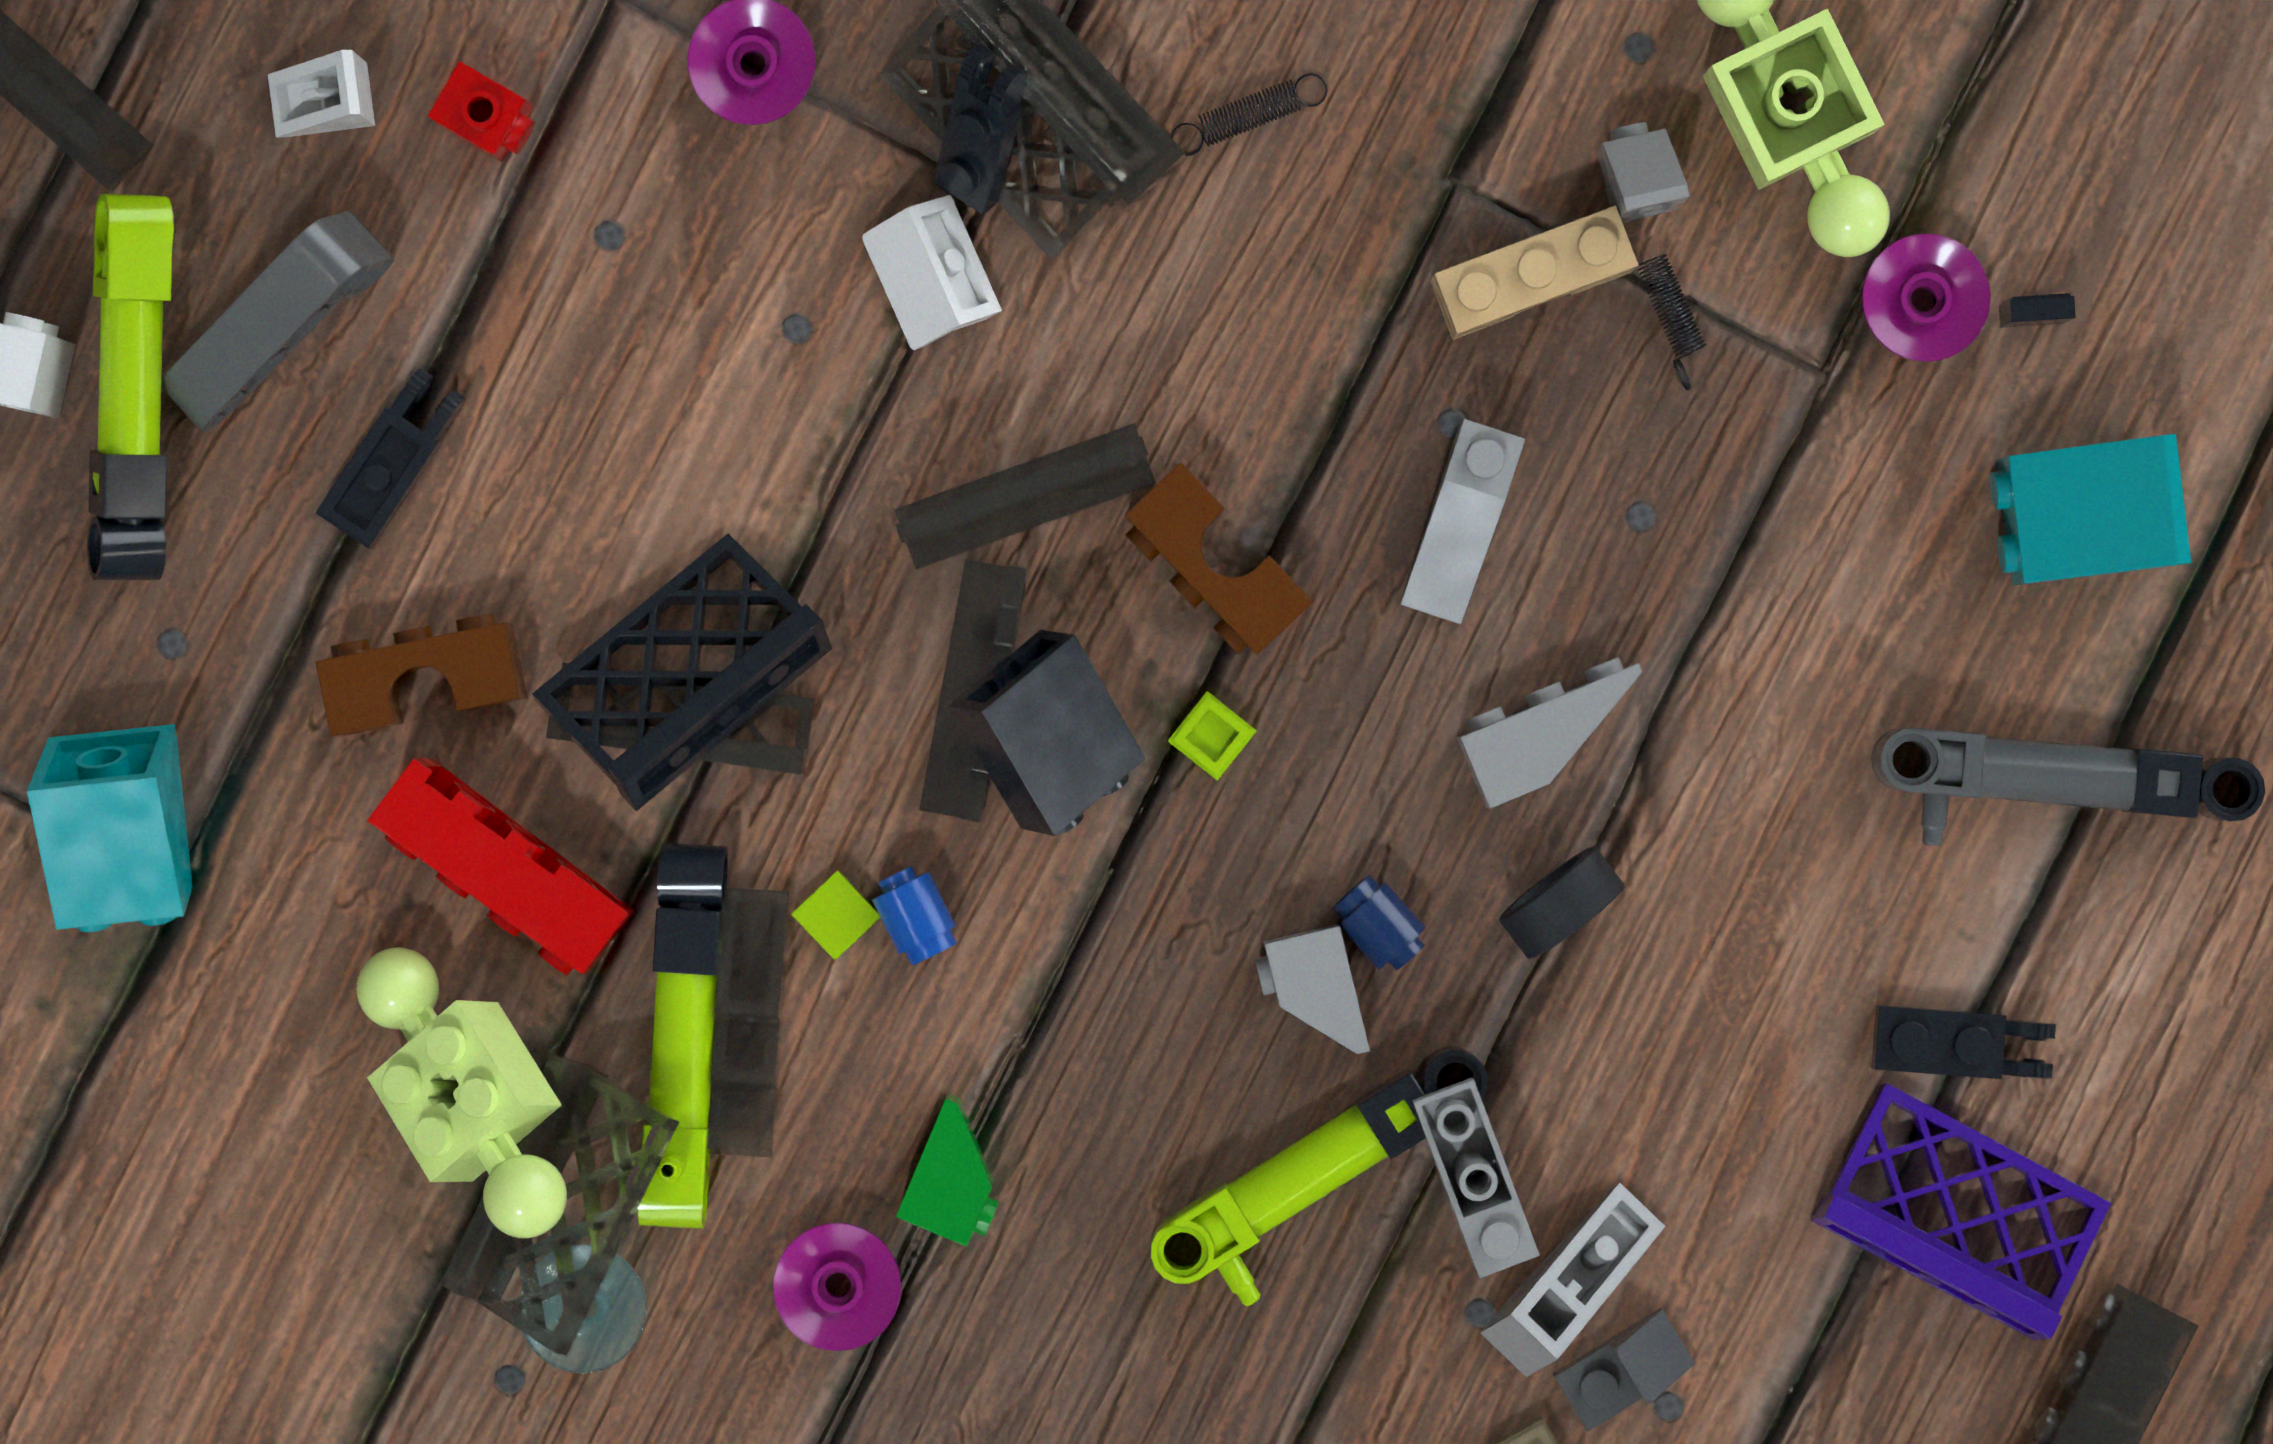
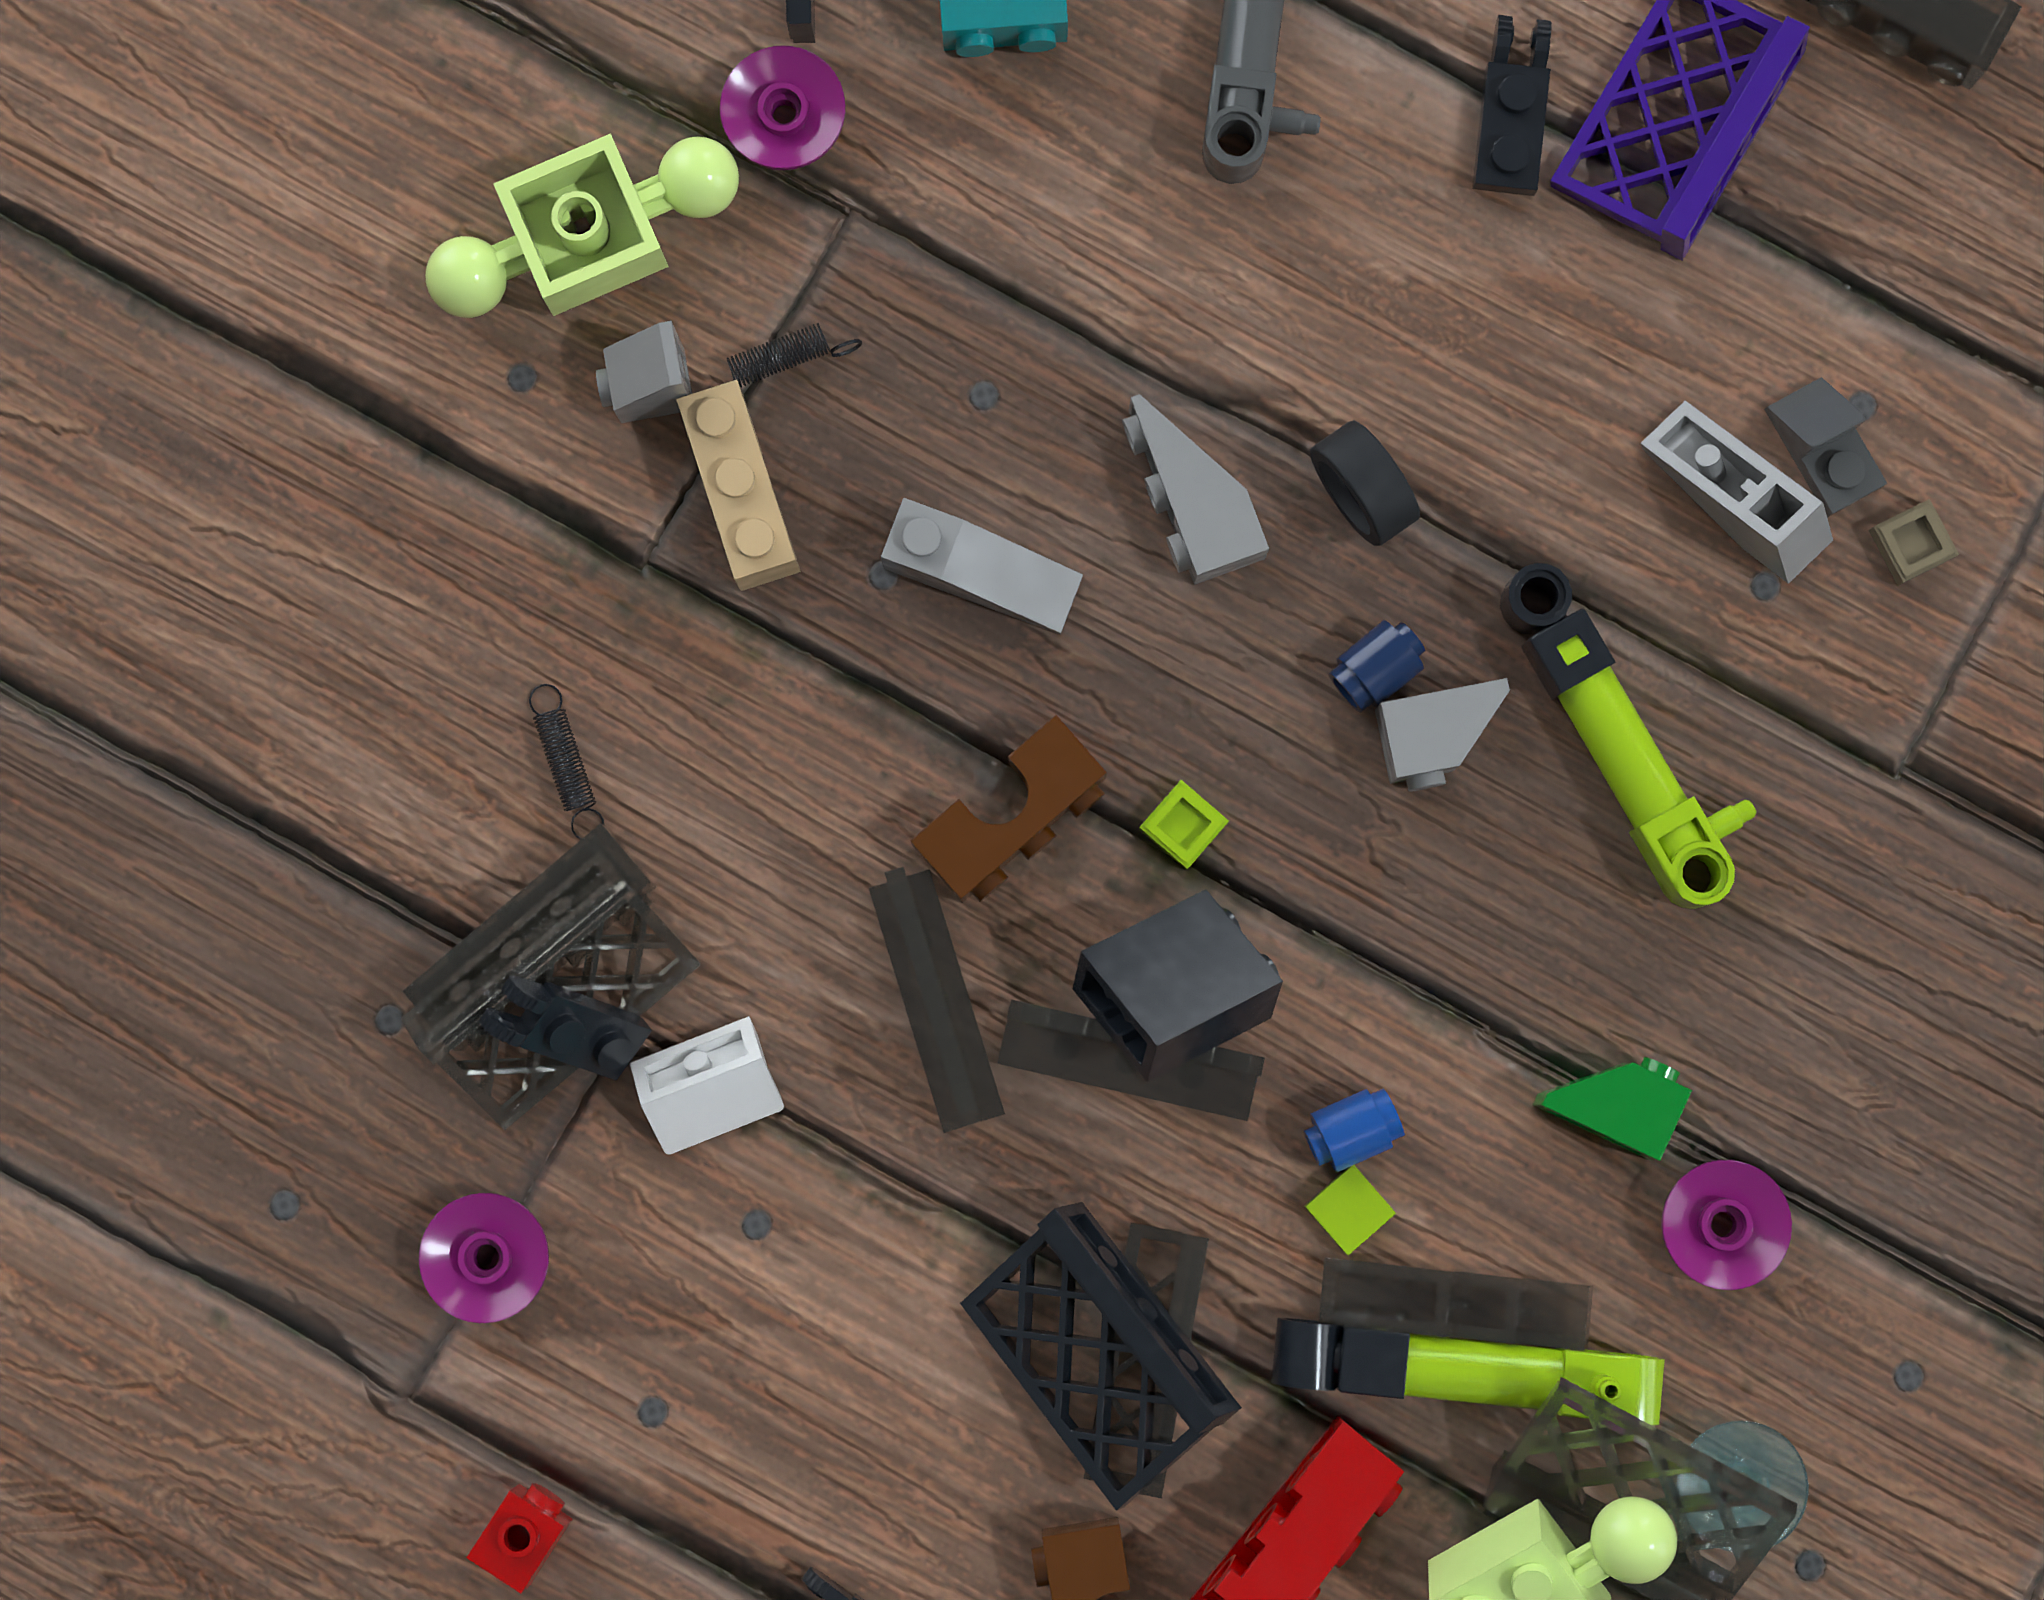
camera: 85 degrees left, 5 degrees down
light grey slope [1412,1077,1540,1278] -> none

